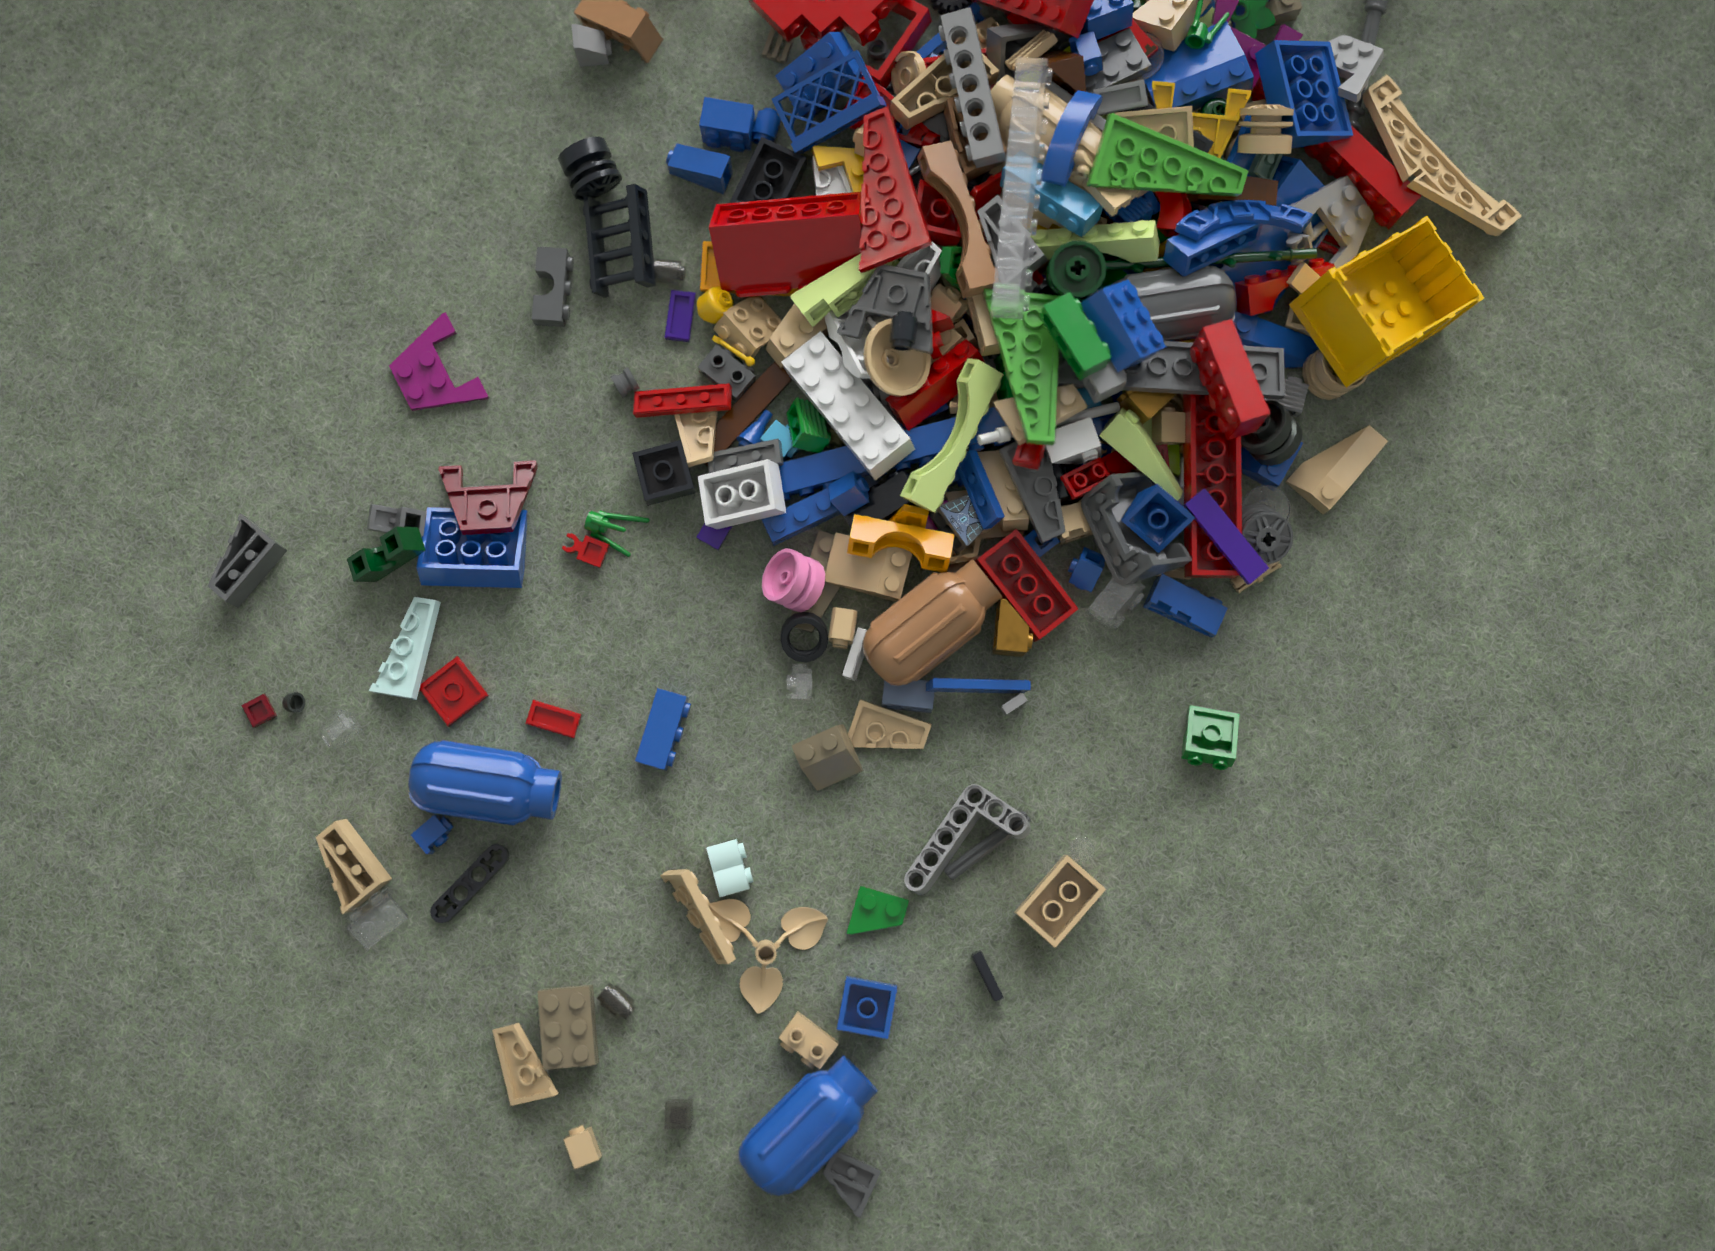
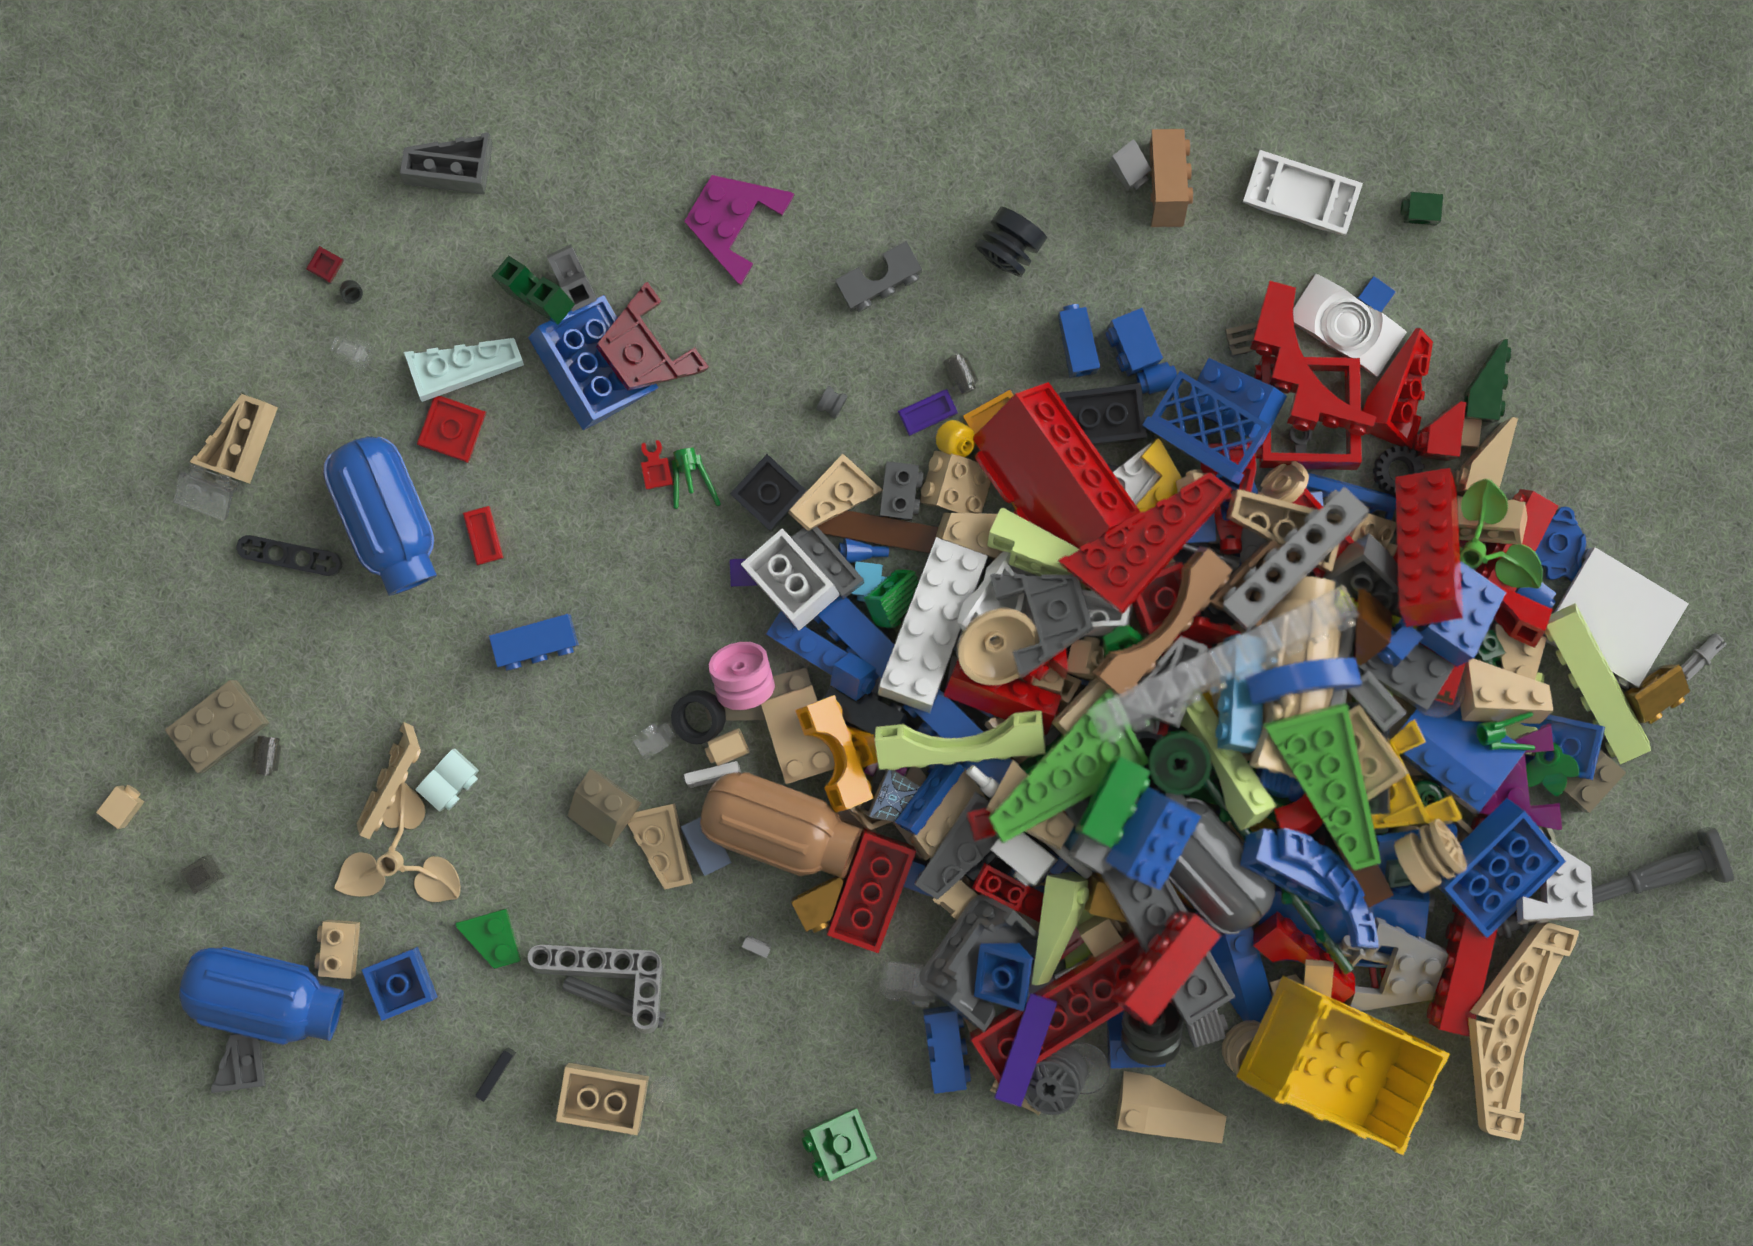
camera: 60 degrees right, 5 degrees up
blue brick [411,815,454,854] -> none
tan wing [492,1023,559,1106] -> none
black fence [583,183,656,298] -> none
red tile [633,383,732,418] -> none
yellow hinge [712,335,755,366] -> none
black brick [890,311,918,351] -> none
blue tile [926,678,1031,694] -> none
tan tile [1005,30,1058,73] -> none
blue brick [1068,547,1106,592] -> none

